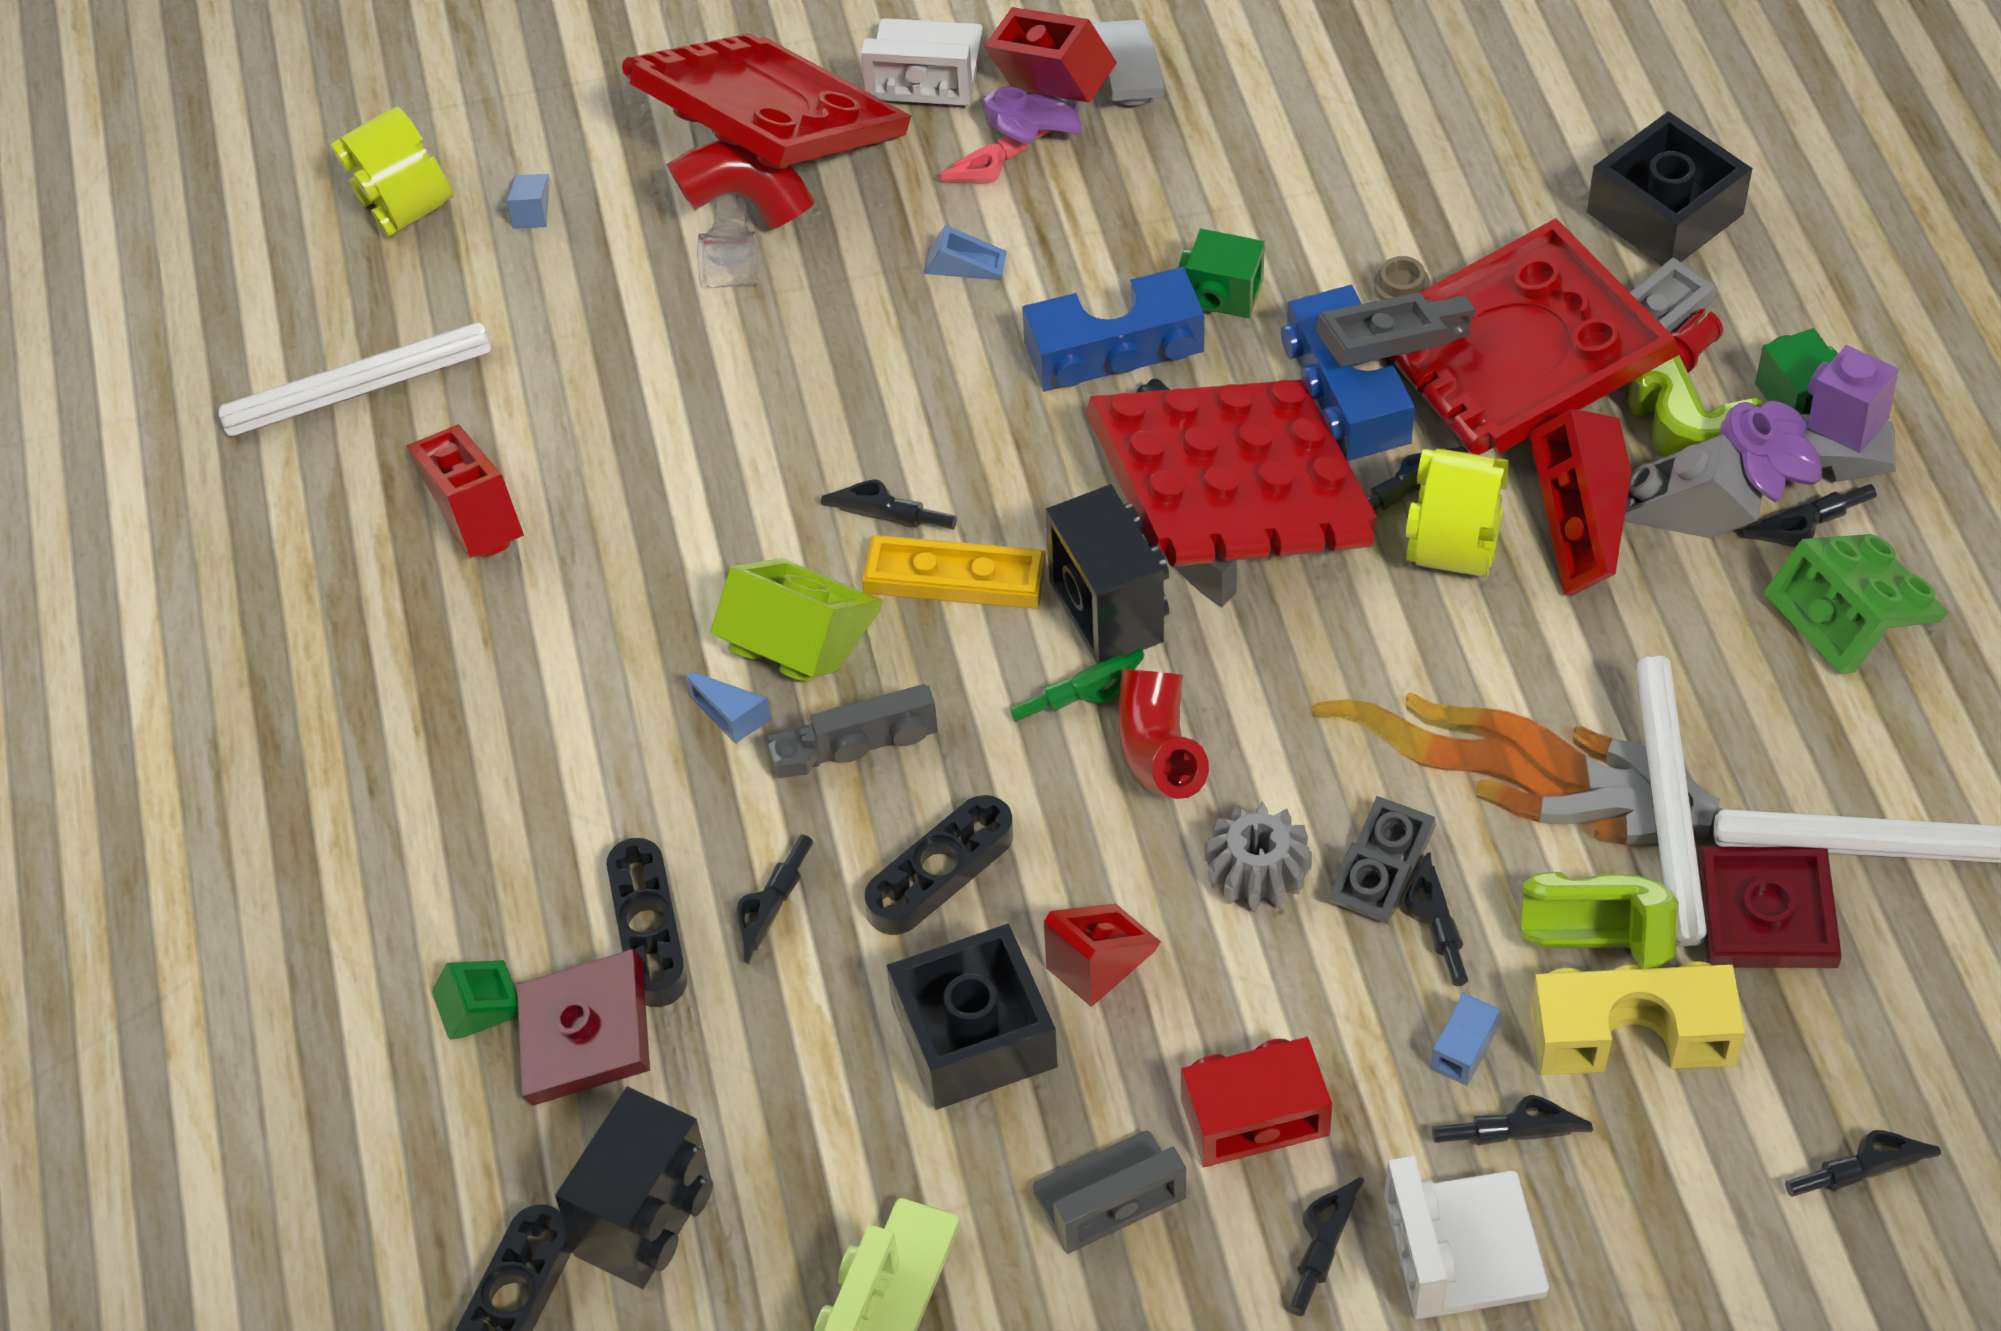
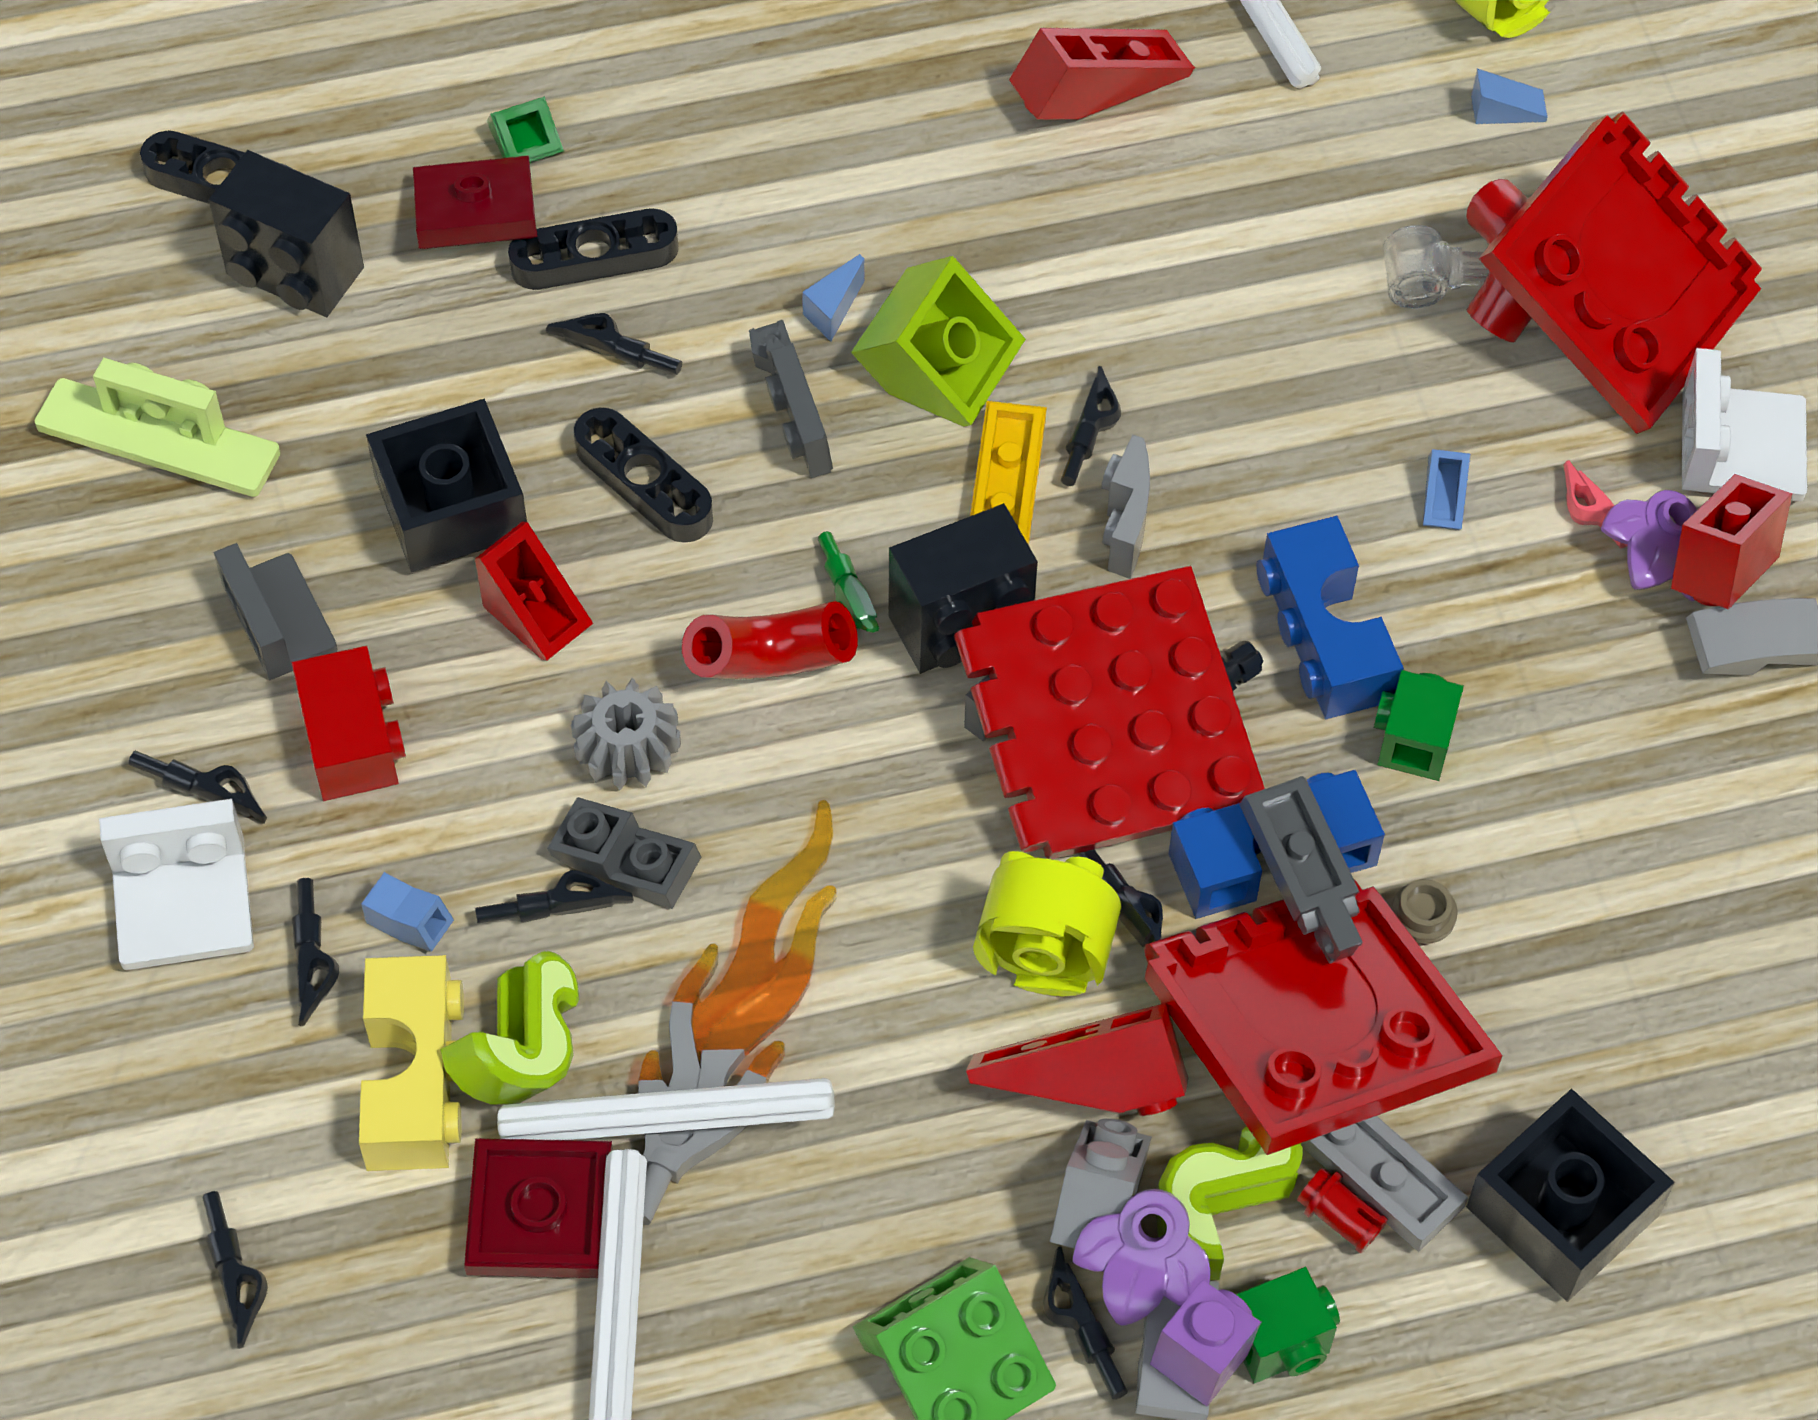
camera: 85 degrees right, 5 degrees up
none -> light grey slope [1102,435,1150,579]

